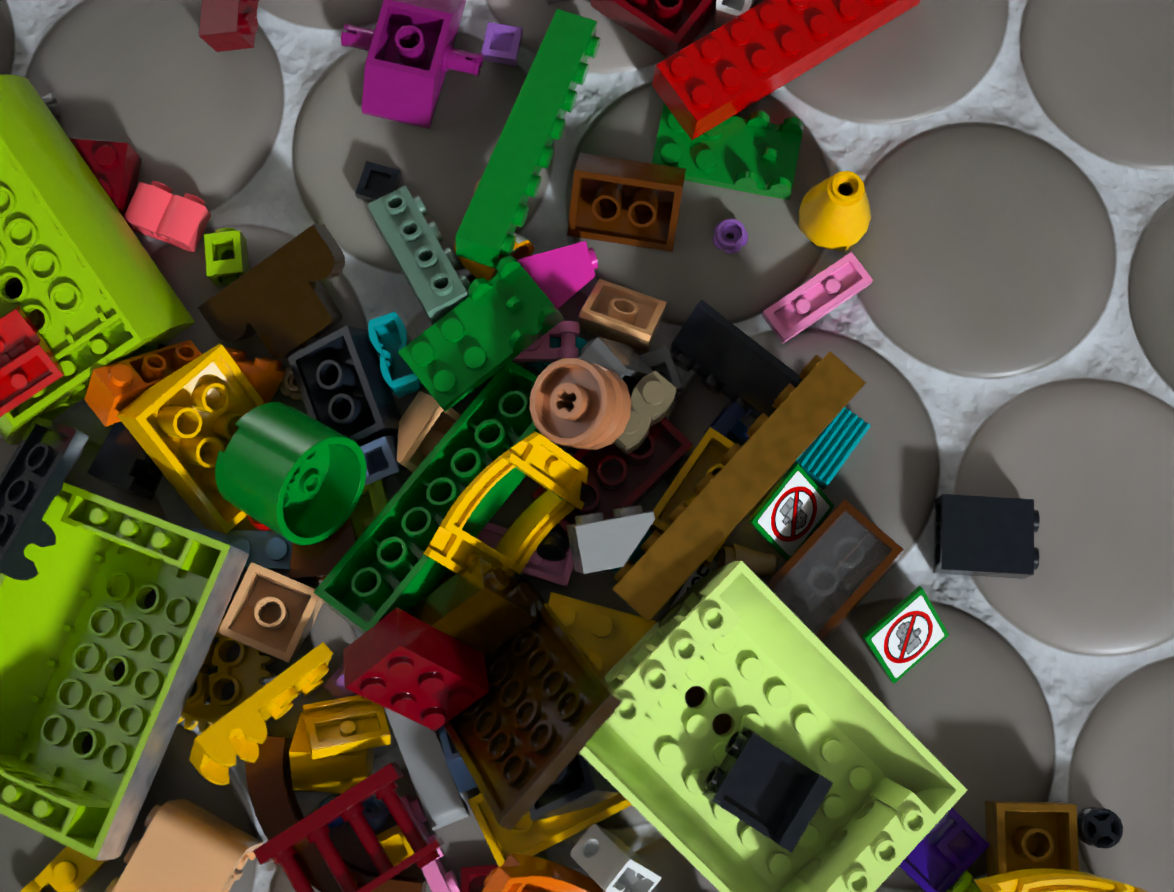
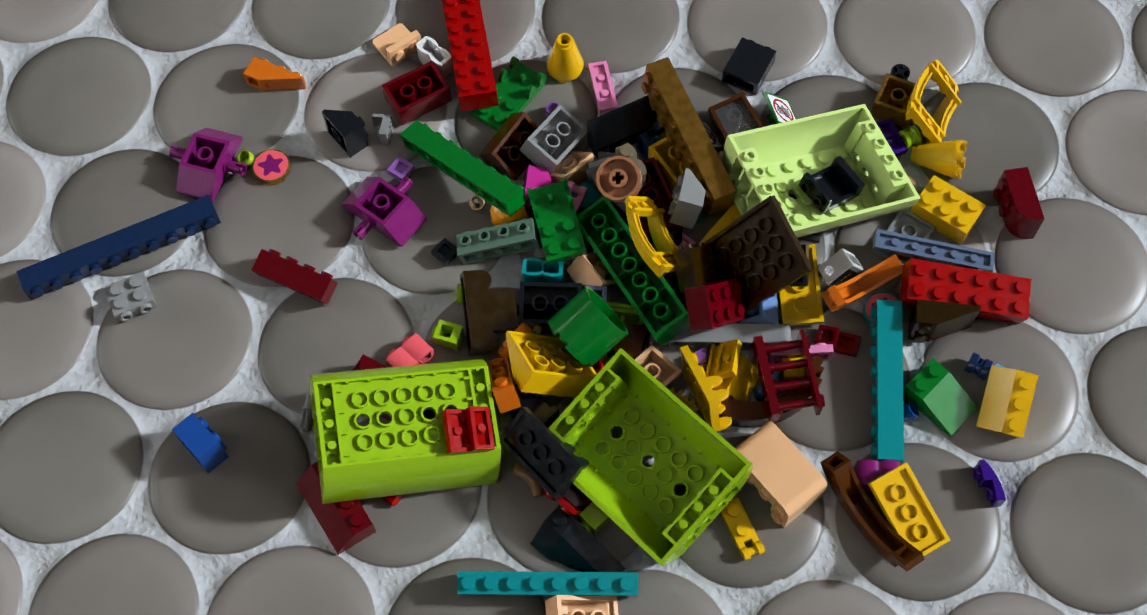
camera: 70 degrees left, 15 degrees down
none -> light grey brick [520,105,587,174]

